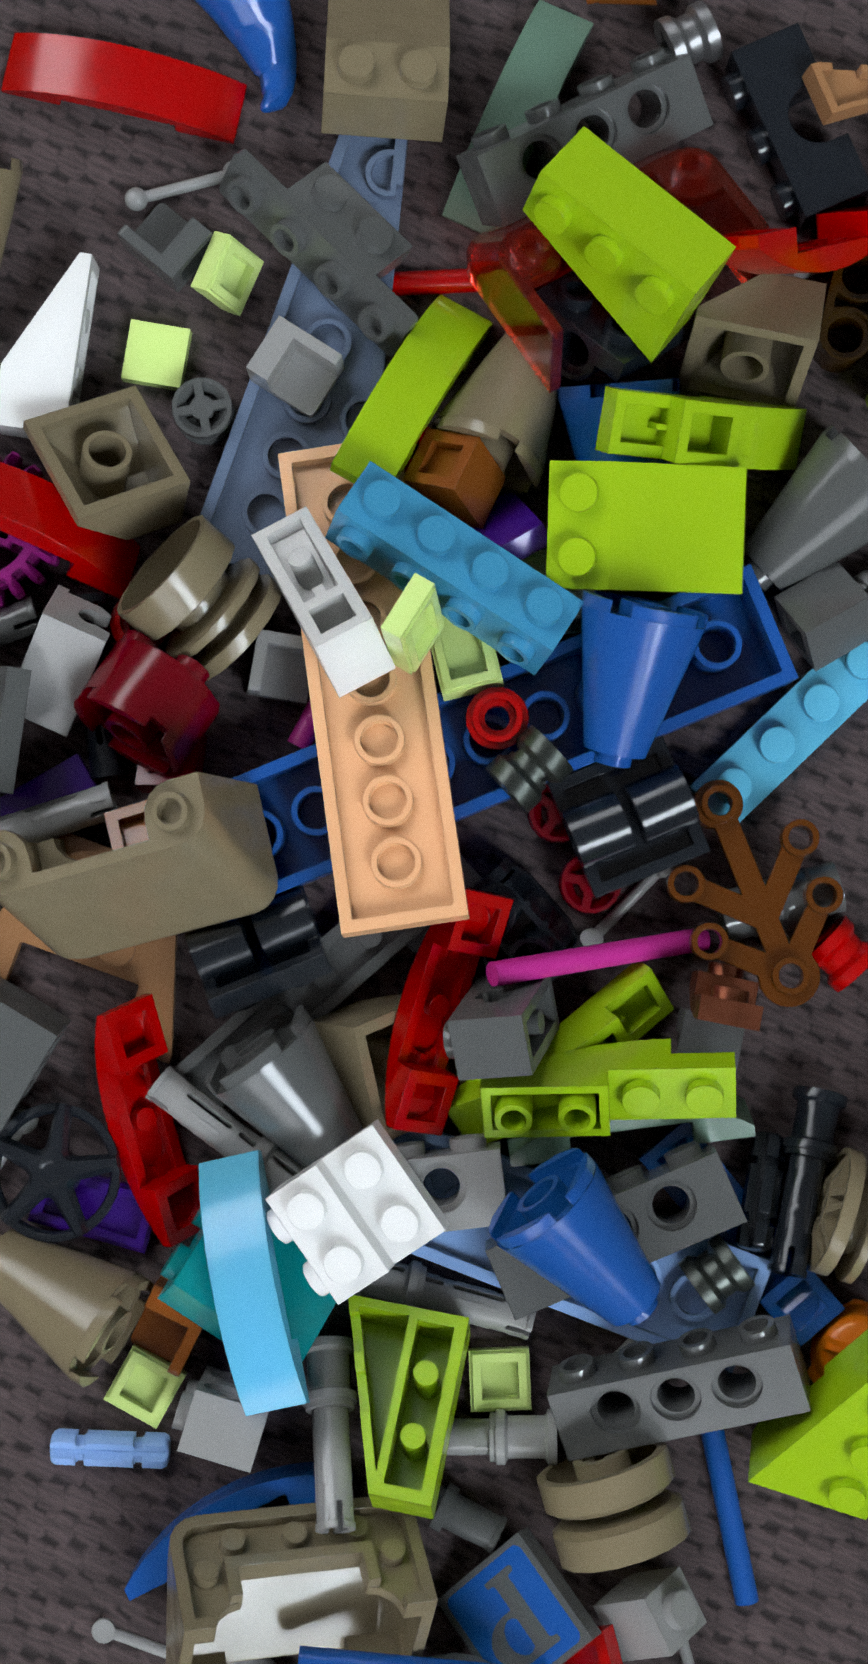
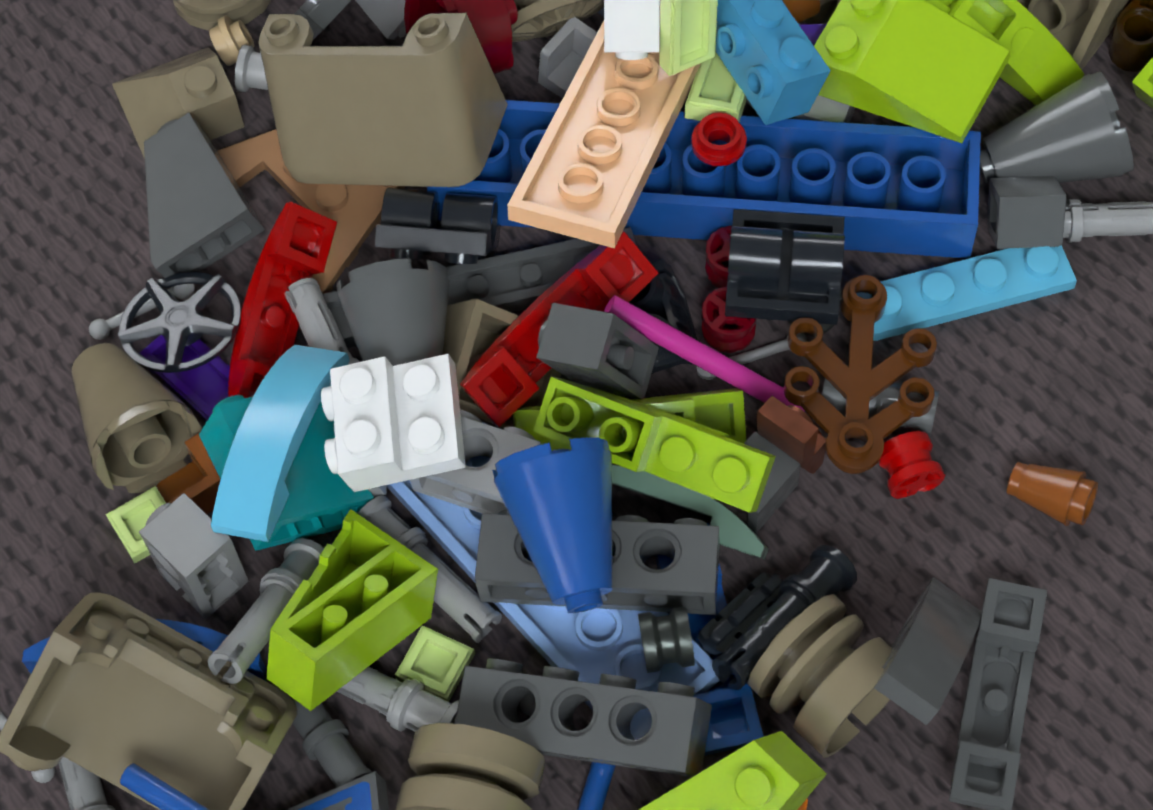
camera: 30 degrees right, 25 degrees down
light blue axle [49,1428,171,1469] -> none
pearl dark grey wheel [485,725,573,813] -> none
blue cone [581,590,709,768] -> none

